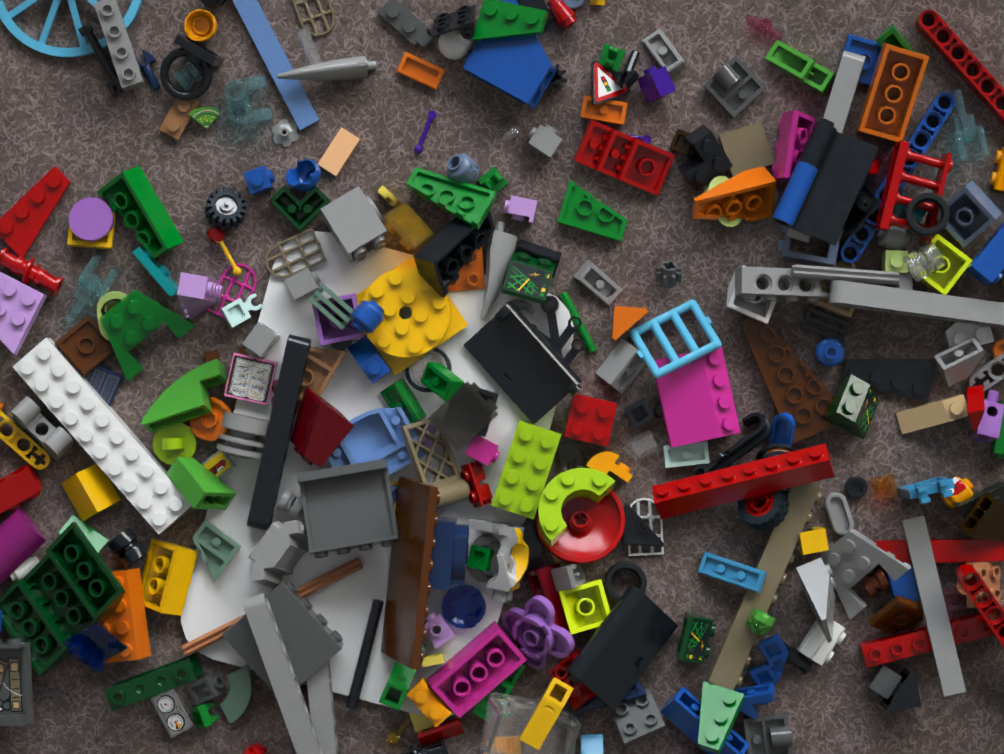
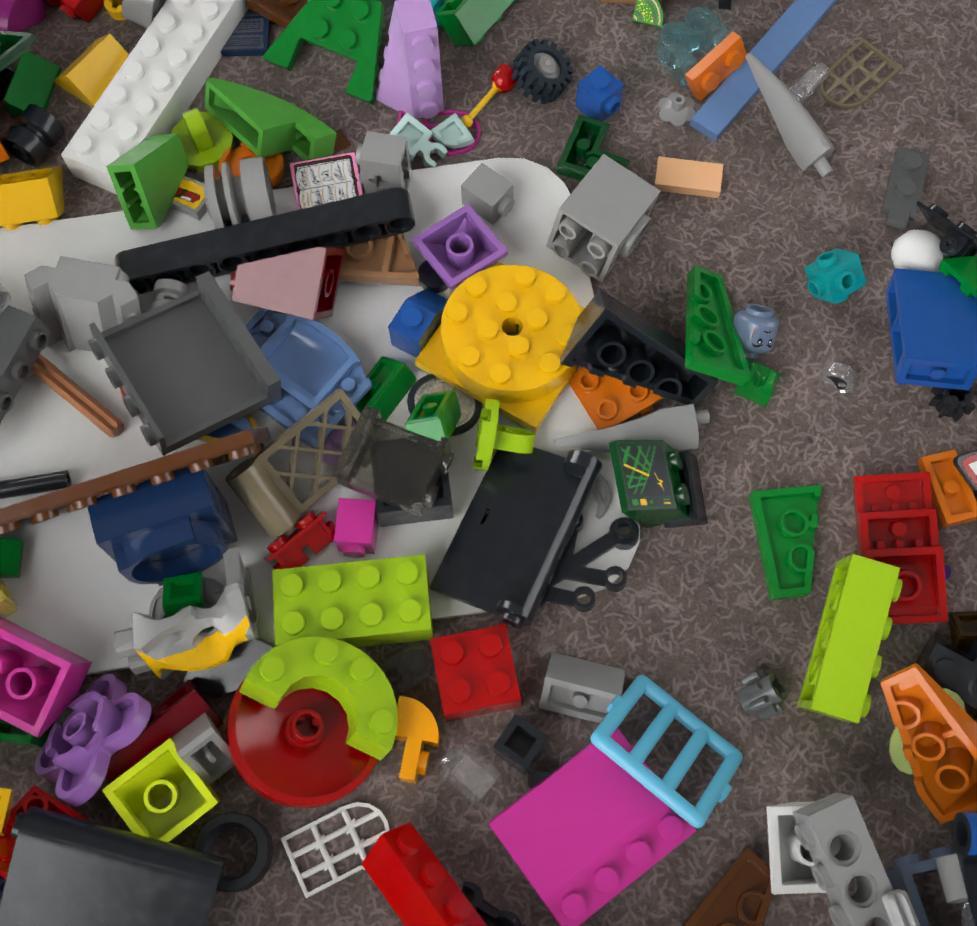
camera: 70 degrees right, 20 degrees down
sand green wing [192,520,242,581] -> none
dark tan window [265,228,327,278] -> none
blue hair [286,159,321,192] -> none
sand green tile [309,283,354,330] -> none
blue head [351,300,384,333] -> none
light yellow tile [378,185,400,207] -> none
clear yellow slope [384,201,435,253] -> none
orange tile [396,52,445,91] -> none
dark purple hinge [414,110,437,154] -> none
lavender brick [424,612,455,649] -> none
clear blue dish [442,585,486,629] -> none
lavender brick [503,195,537,224] -> none
light grey brick [527,124,563,159] -> none
green bar [559,291,597,354] -> none
light grey slope [573,260,623,306] -> none
orange slope [611,306,649,341] -> none
black tile [622,503,664,547] -> none
light aqua plate [663,441,710,468] -> none
none -> light aqua tile [430,113,475,148]
none -> lime tile [472,398,536,472]
none -> orange plate [685,31,747,101]
none -> lime brick [797,554,902,724]
none -> teal brick [804,248,867,304]

